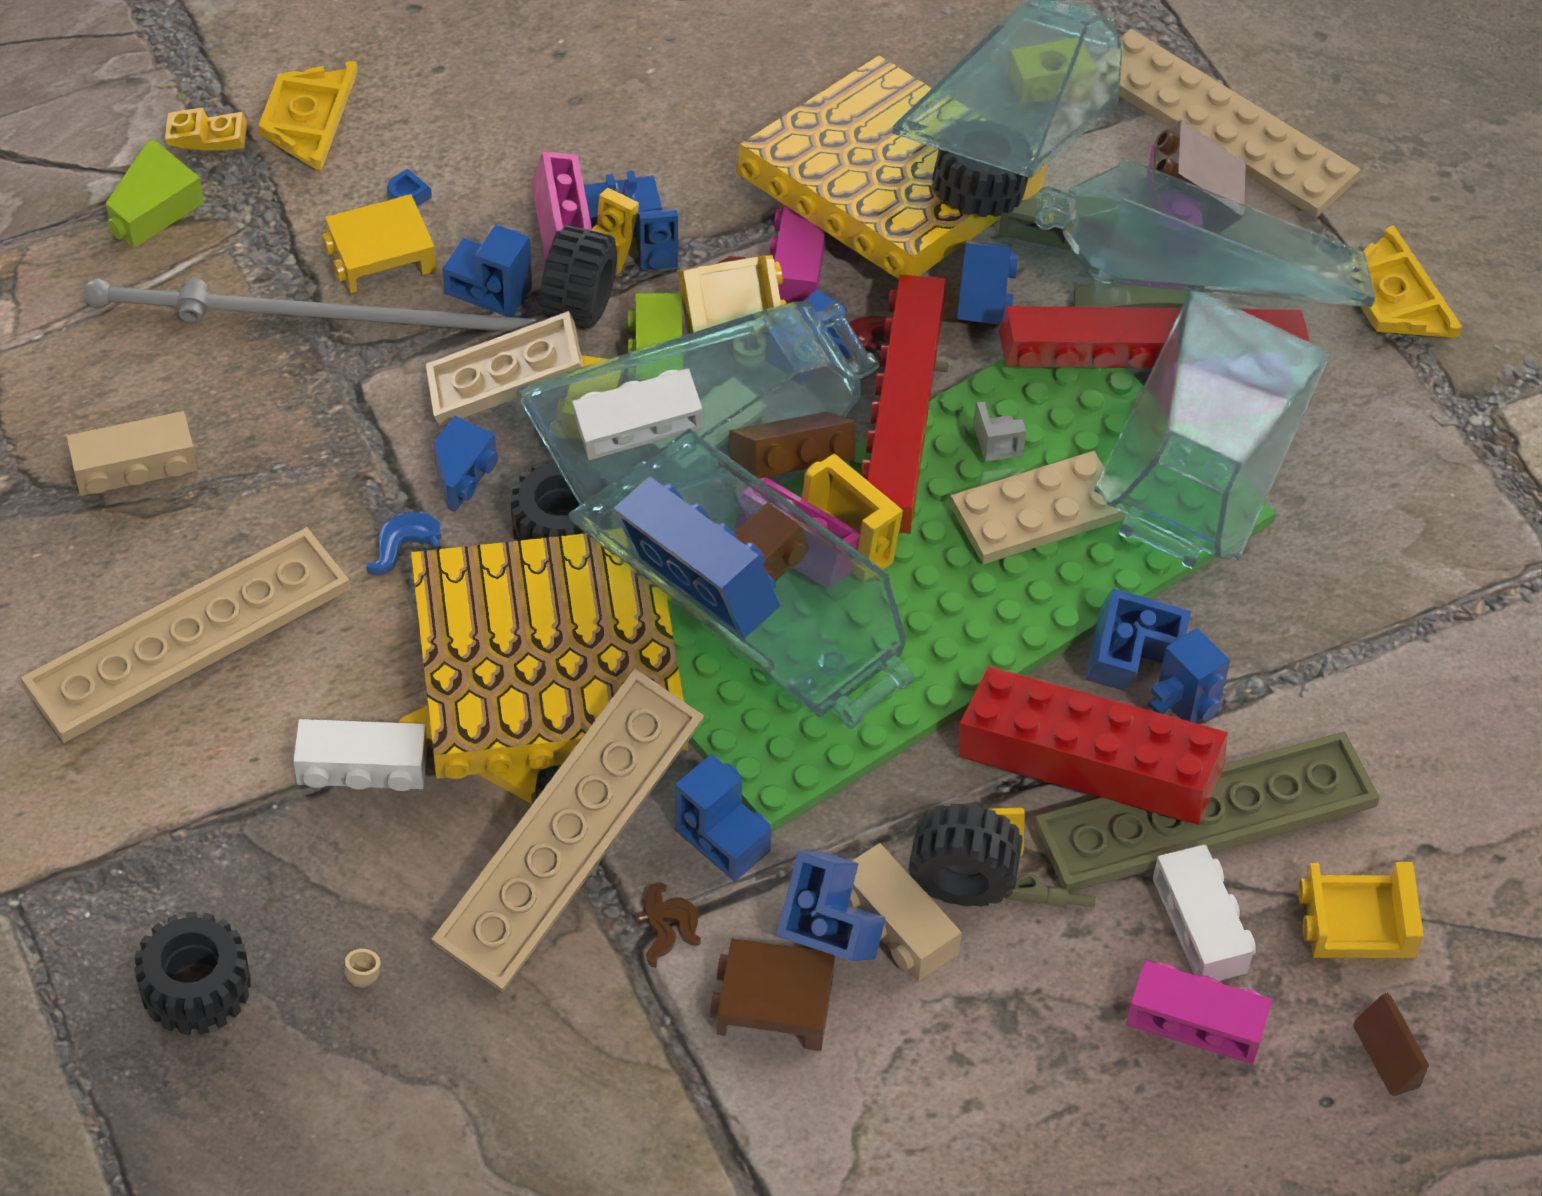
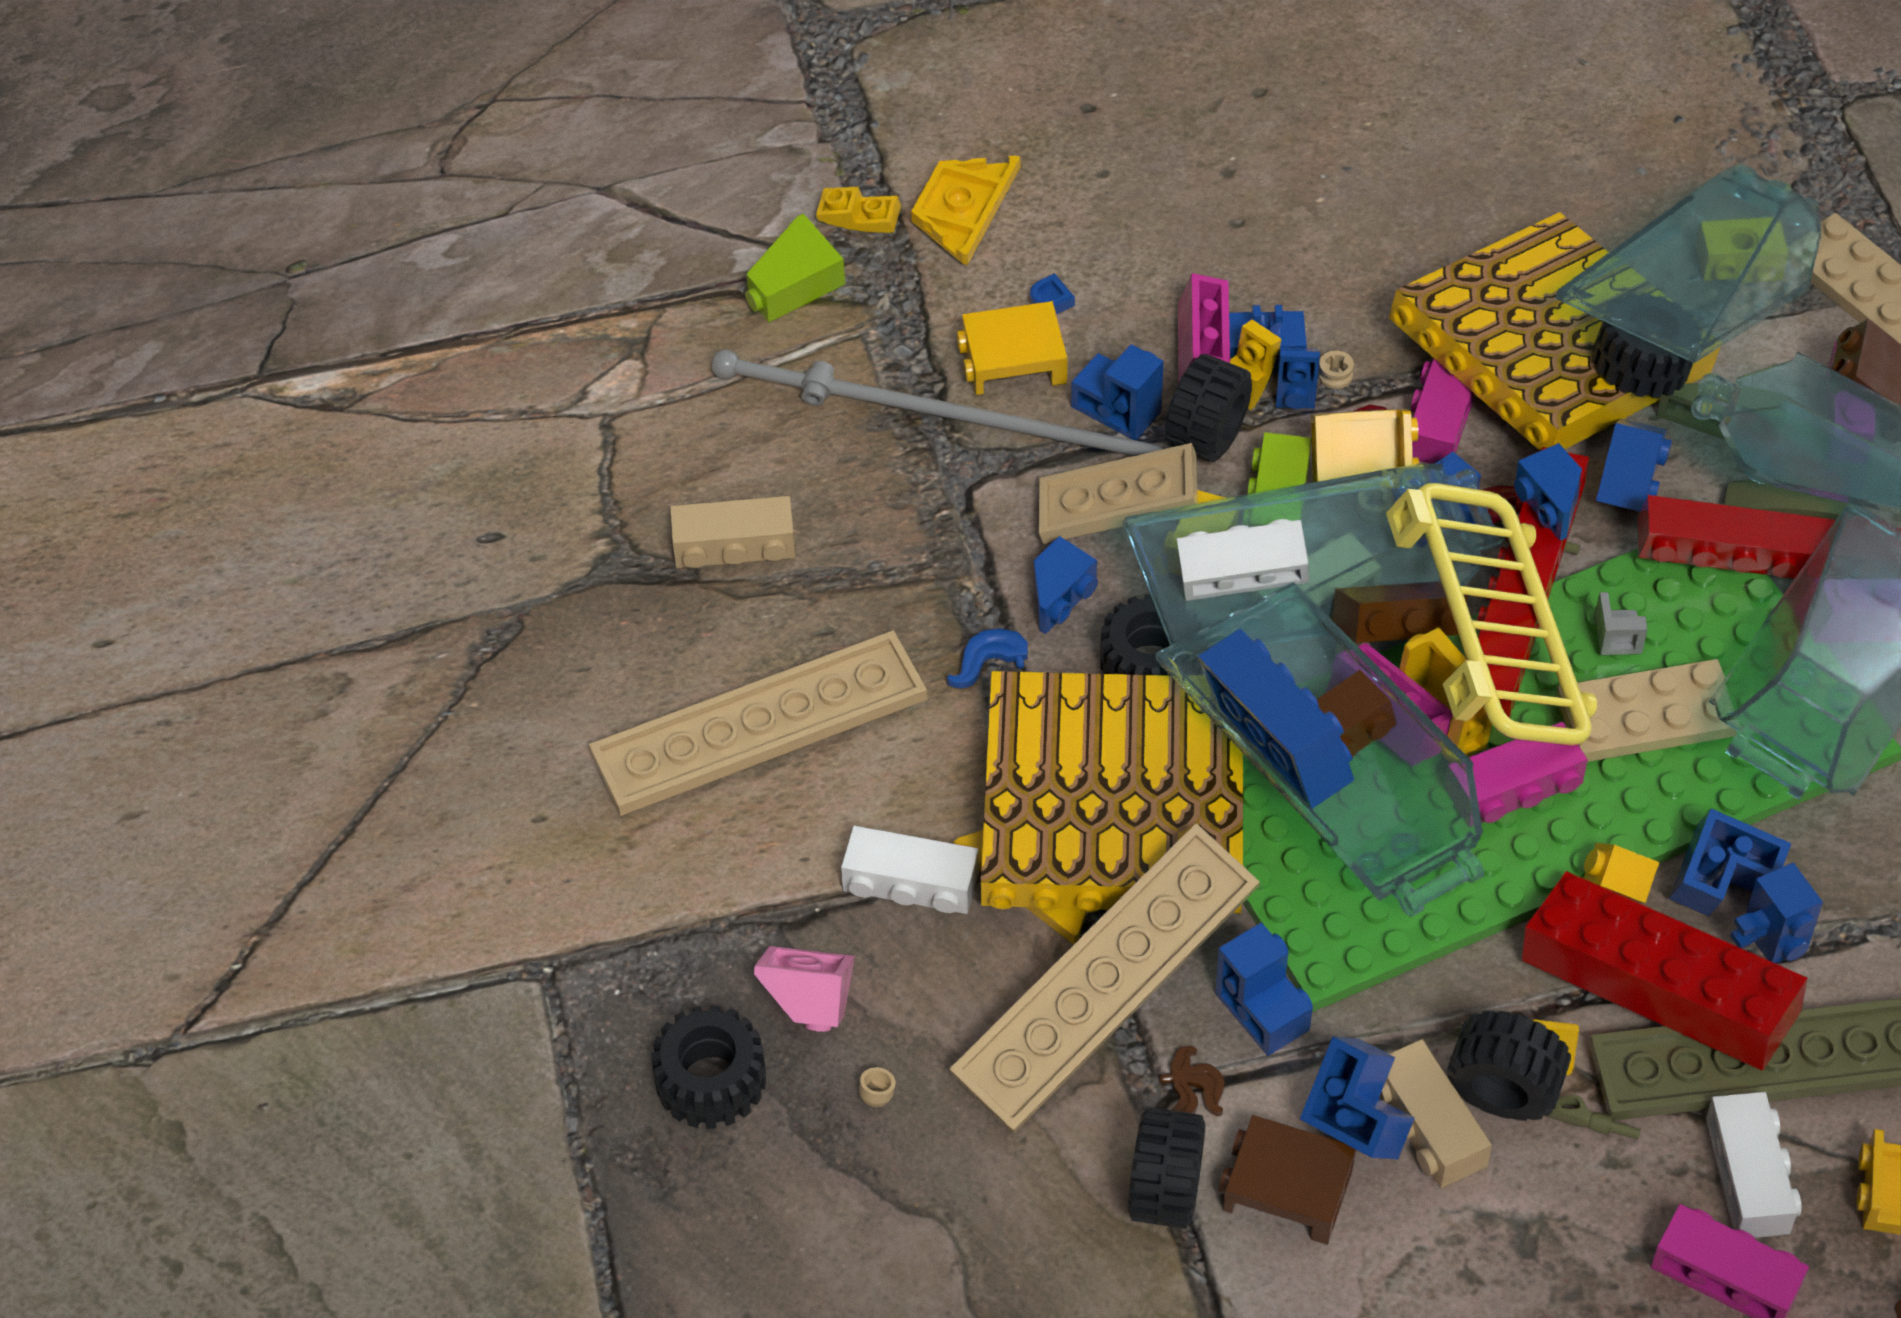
camera: 15 degrees right, 0 degrees up
none -> bright pink slope [754,946,855,1032]
none -> black tyre [1128,1107,1206,1229]
none -> tan bush [1318,350,1354,389]
none -> light yellow bar [1386,483,1597,745]
none -> dark pink brick [1446,722,1588,827]
none -> blue slope [1514,443,1582,541]
none -> yellow brick [1584,843,1659,903]

